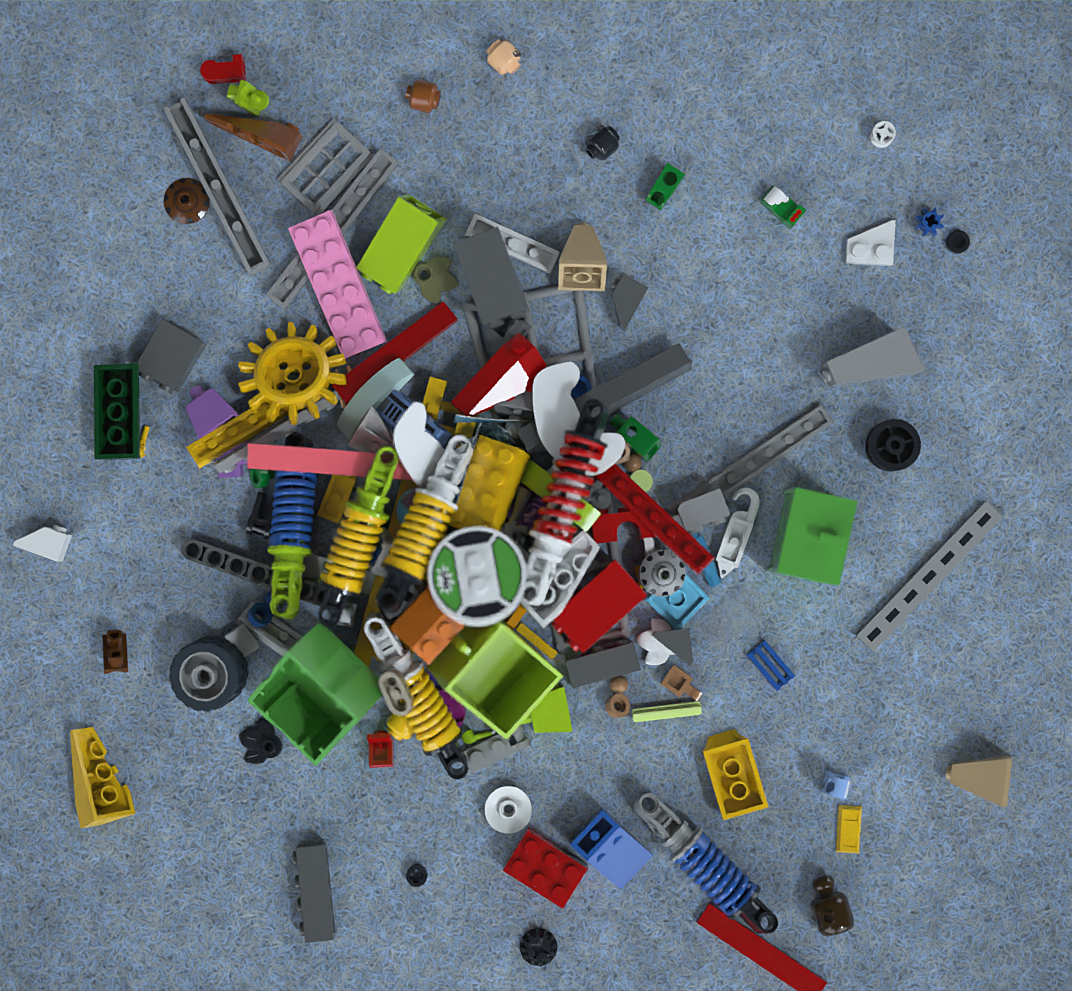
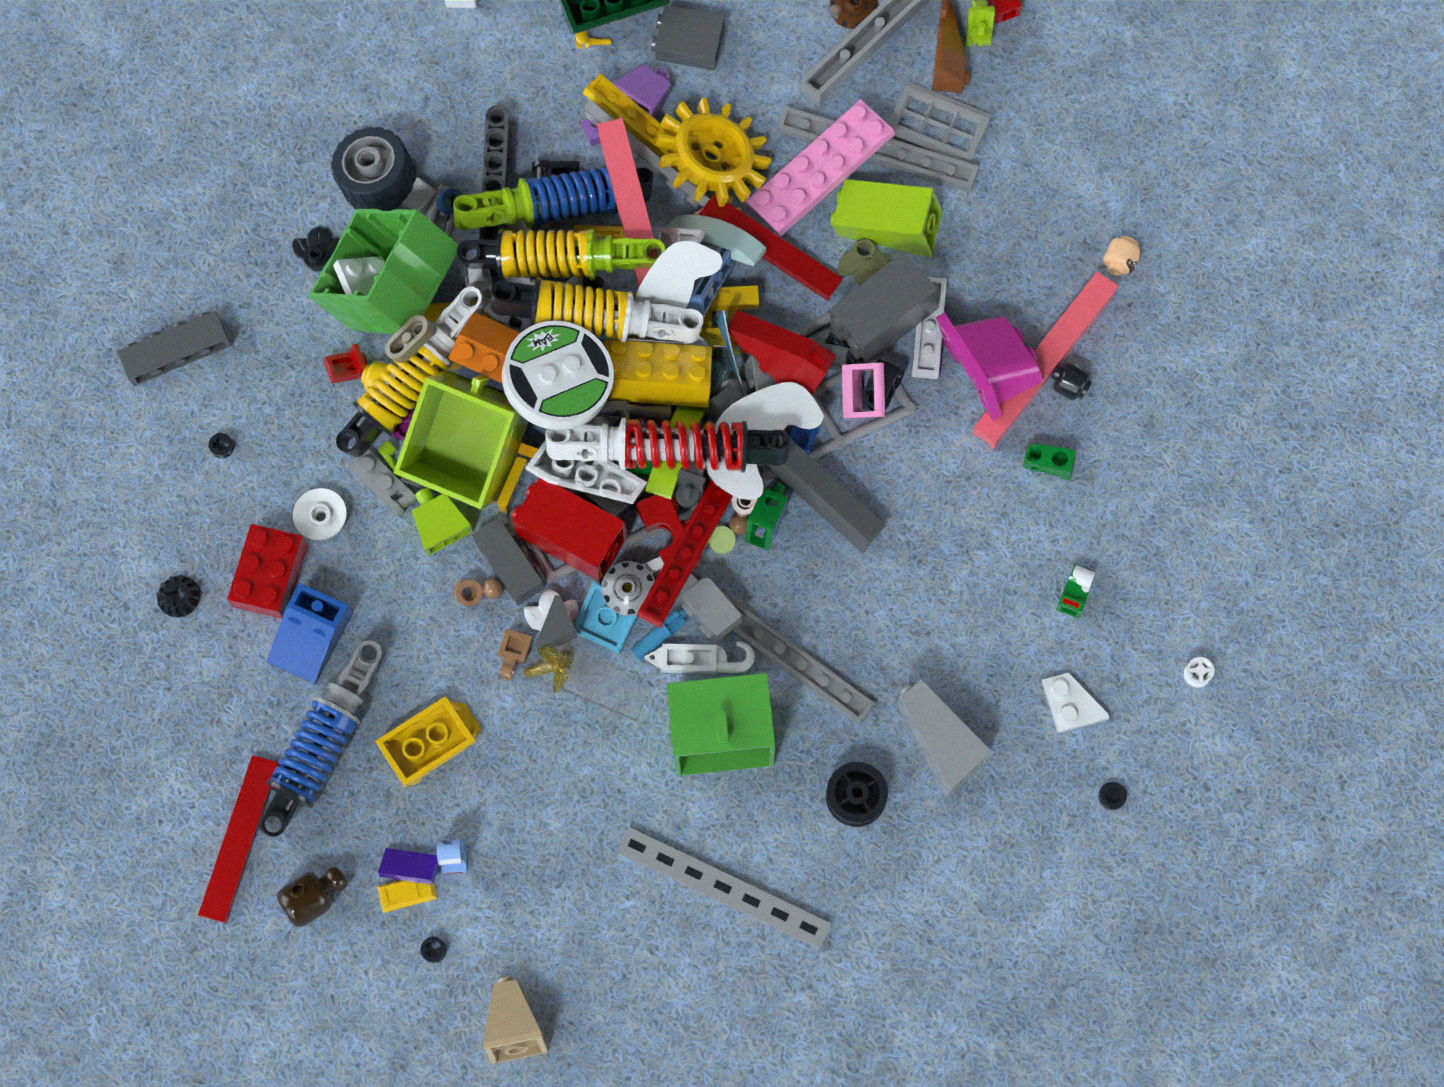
camera: 65 degrees right, 15 degrees down
yellow wedge [70,727,136,828] -> none
reddish brown hips [102,630,128,674] -> none
green tile [250,469,274,488] -> none
dark orange head [405,79,441,113] -> none
tan slope [558,223,607,291] -> none
dark grey slope [610,274,648,331] -> none
yellowish green axle [632,701,702,722] -> none
blue tile [747,640,795,691] -> none
blue gear [914,208,944,237] -> none
none -> white wing [333,256,385,296]
none -> dark purple tile [378,848,439,885]
none -> black bush [420,936,447,963]
none -> clear yellow plant [524,646,570,693]
none -> bright pink tile [842,363,885,419]
none -> black piece [862,359,904,411]
none -> dark pink windscreen [935,312,1043,421]
none -> coral tile [973,271,1118,449]

